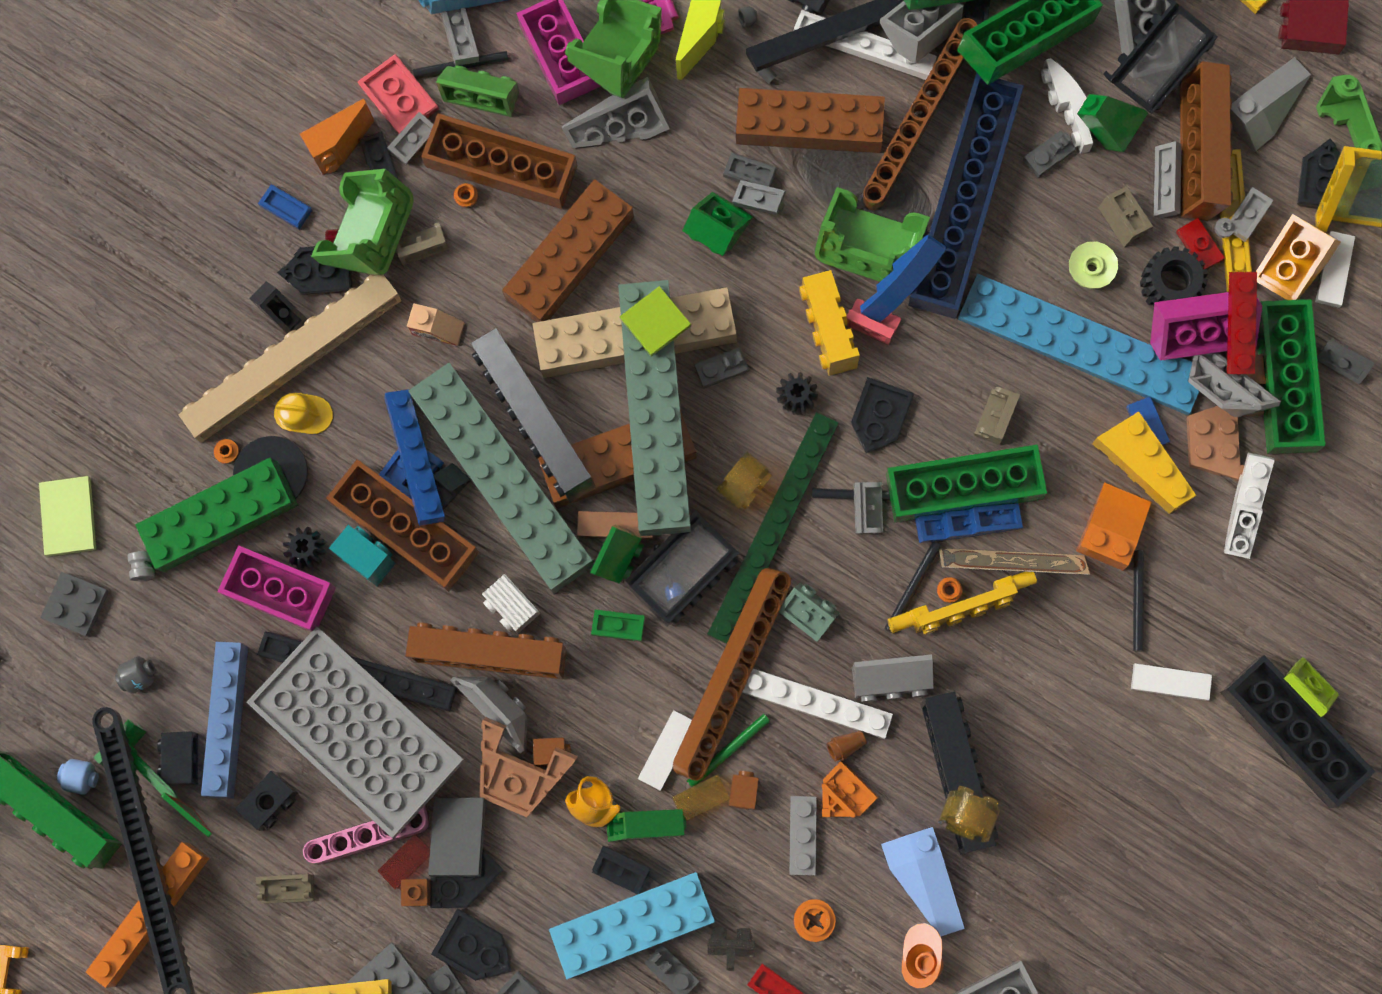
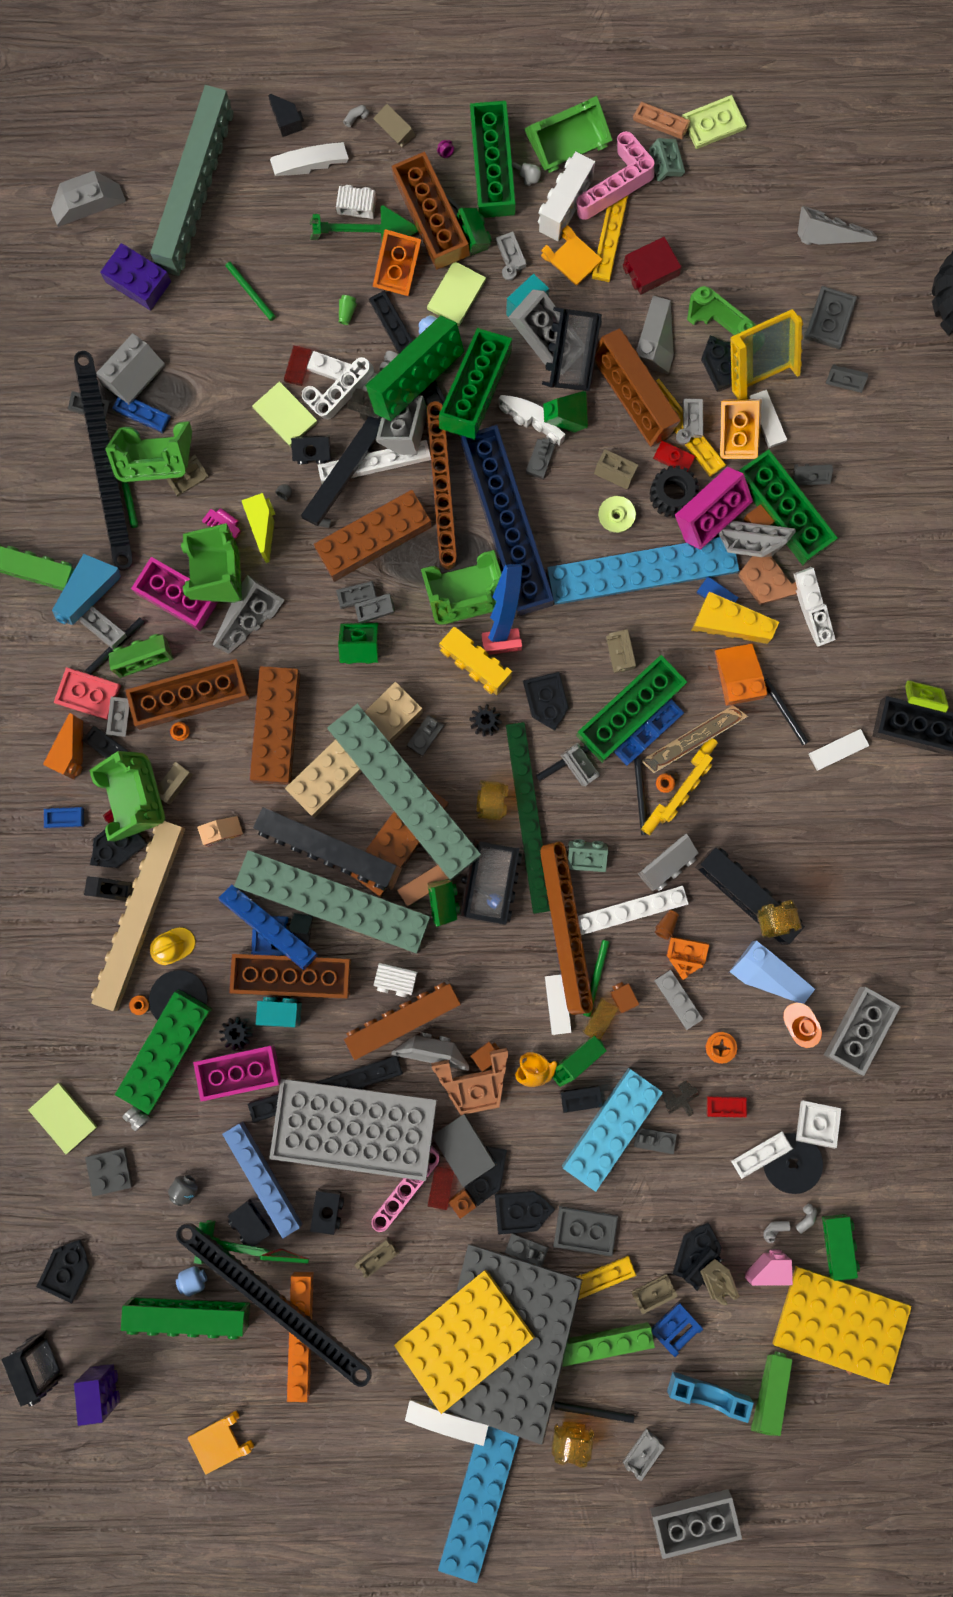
camera: 40 degrees left, 5 degrees up
green plate [591,609,645,642] -> none
lime tile [619,286,691,357] -> none
light grey plate [1154,141,1181,218] -> none
red plate [1227,272,1257,374] -> none

